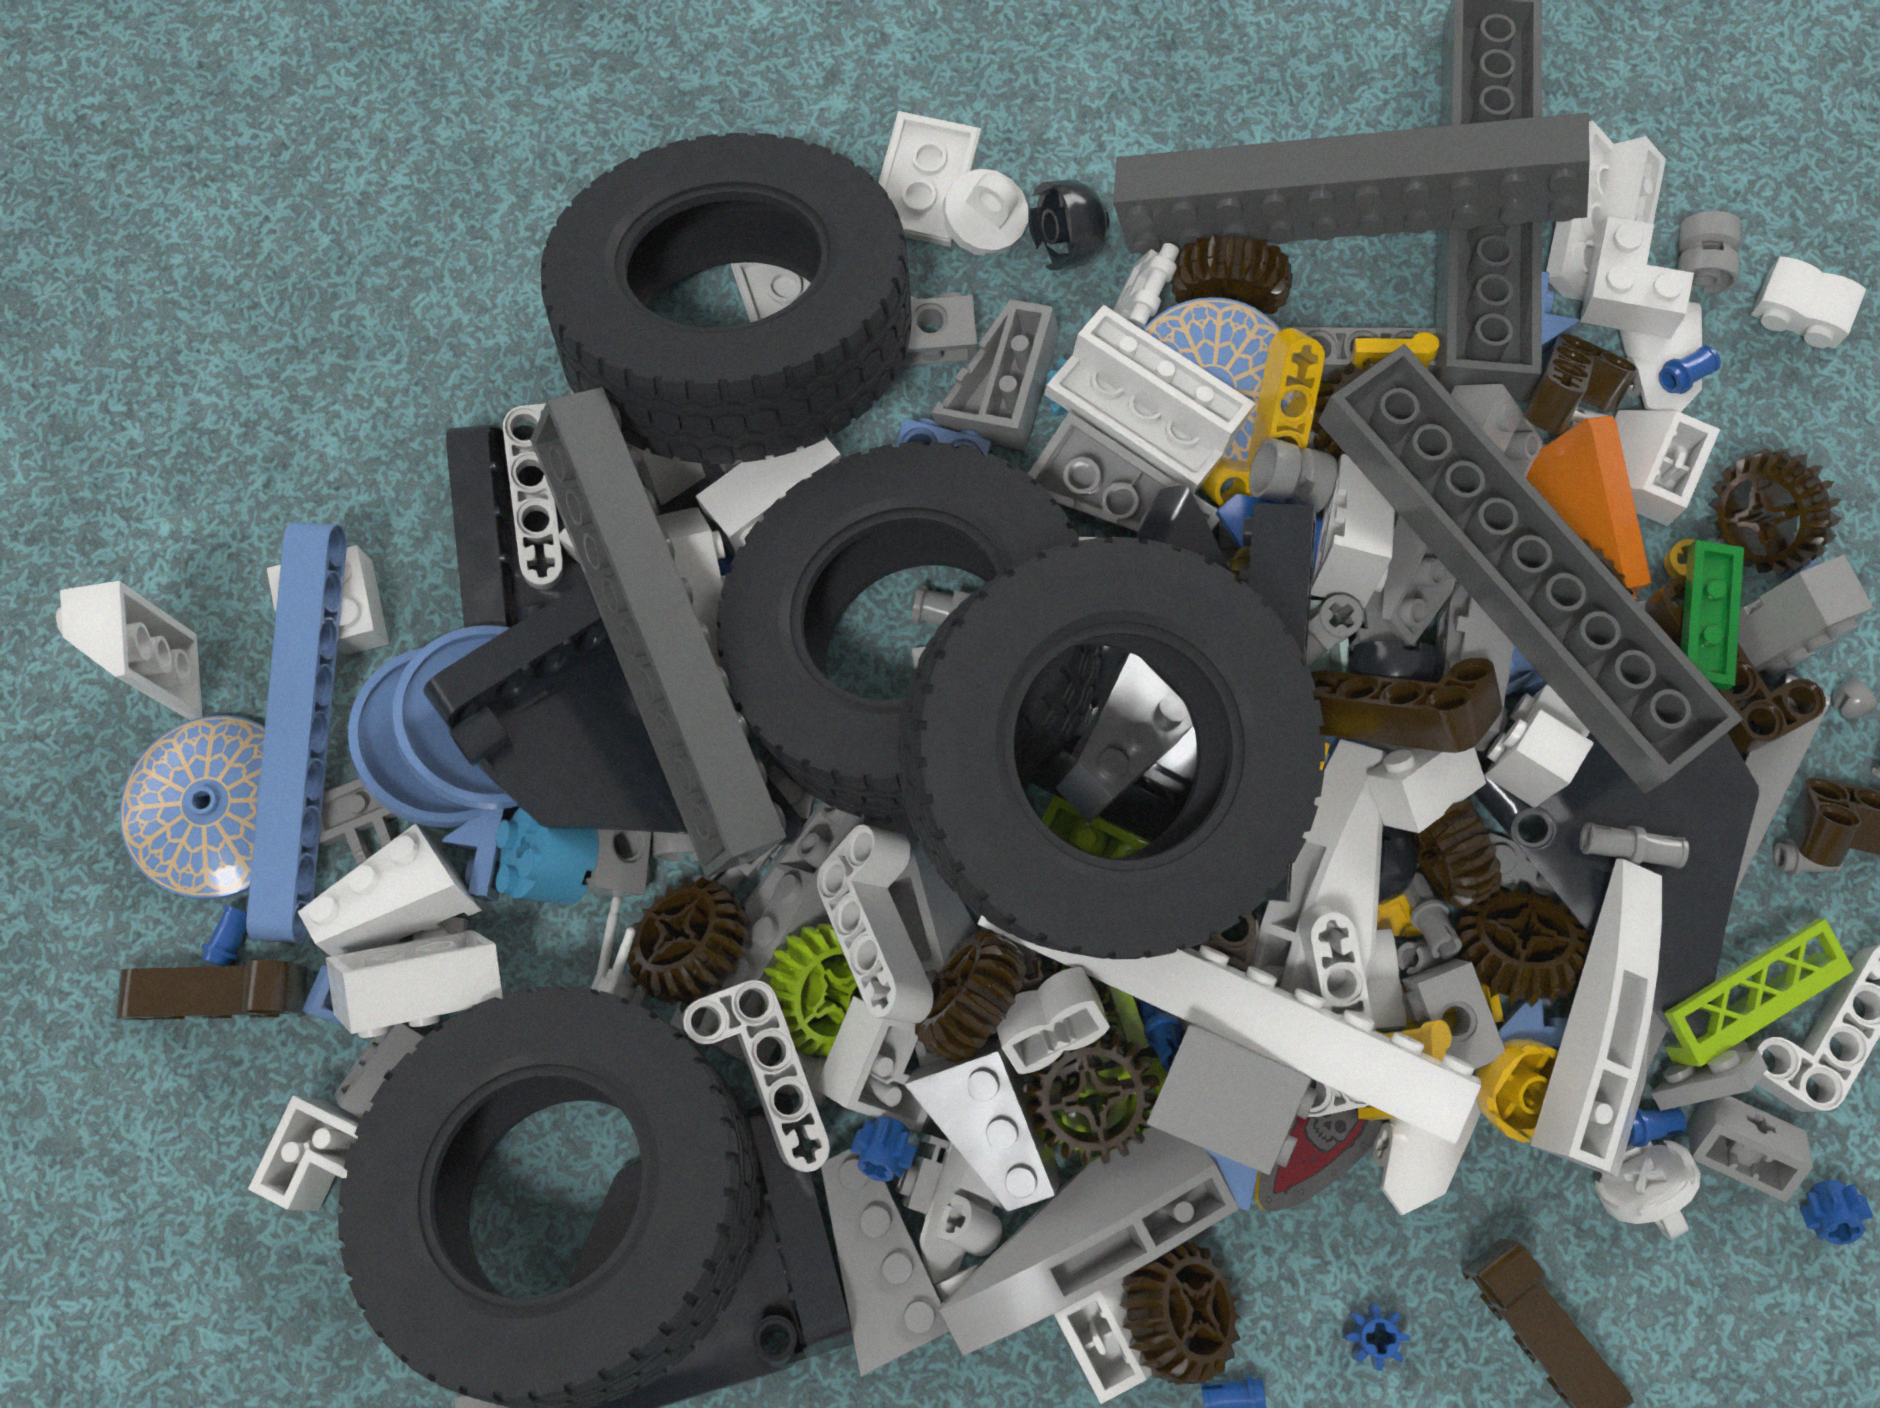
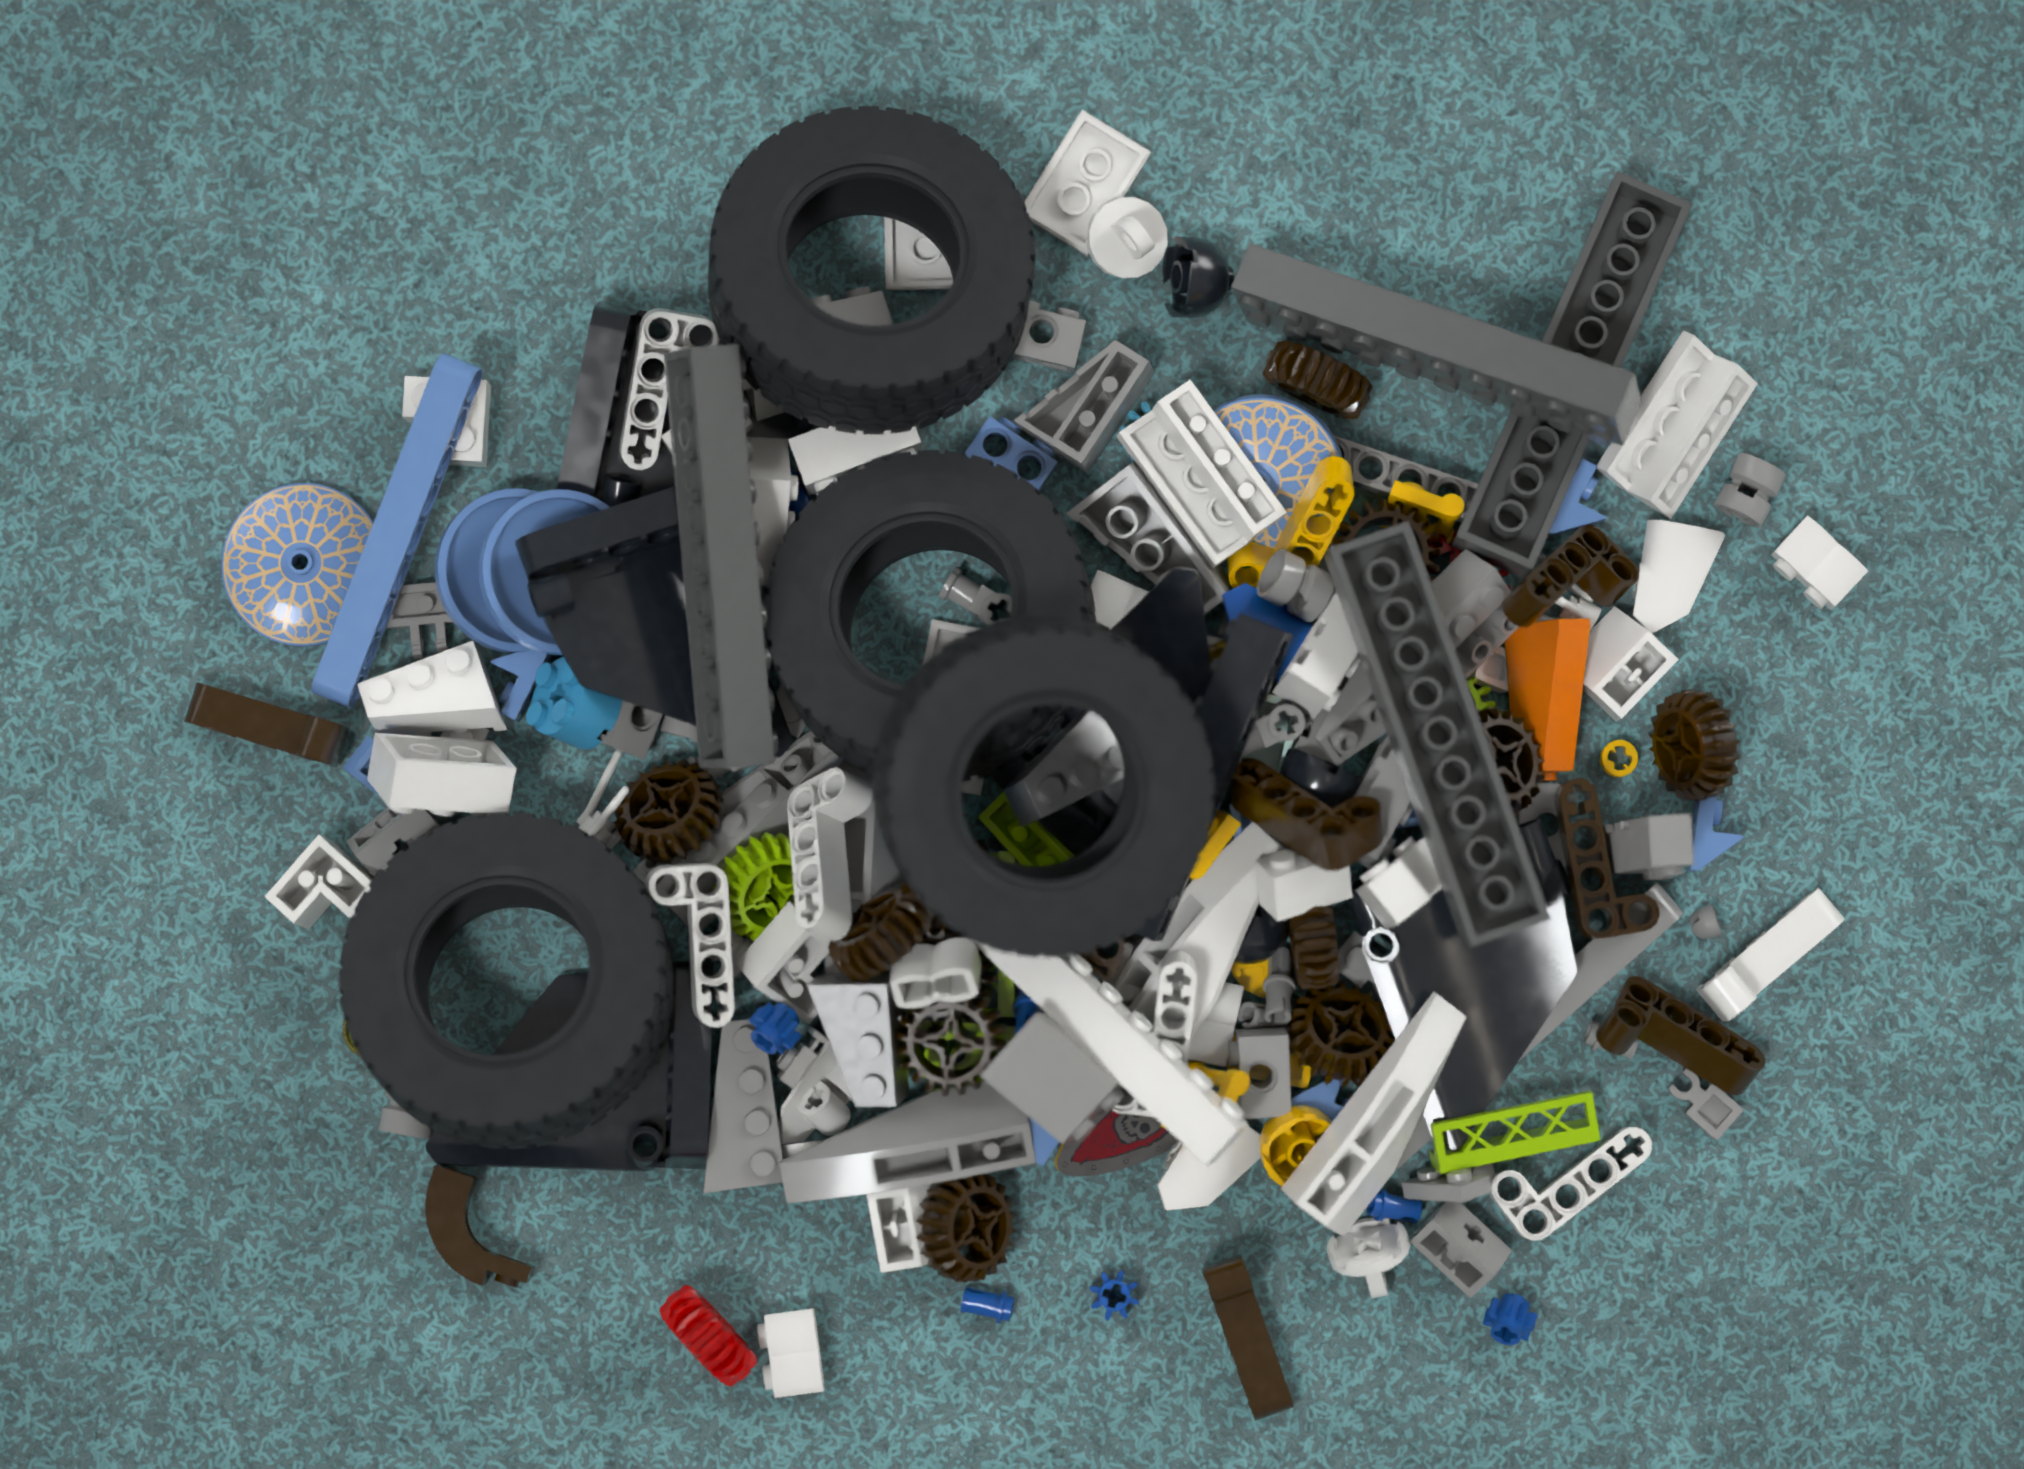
camera: 15 degrees right, 10 degrees up
white slope [56,581,202,720] -> none
blue pin [201,905,247,966] -> none
white plate [1113,243,1180,329] -> none
light grey pin [1579,822,1689,869] -> none
white brick [1580,216,1694,339] -> none
blue pin [1659,345,1721,394] -> none
green plate [1681,540,1744,690] -> none

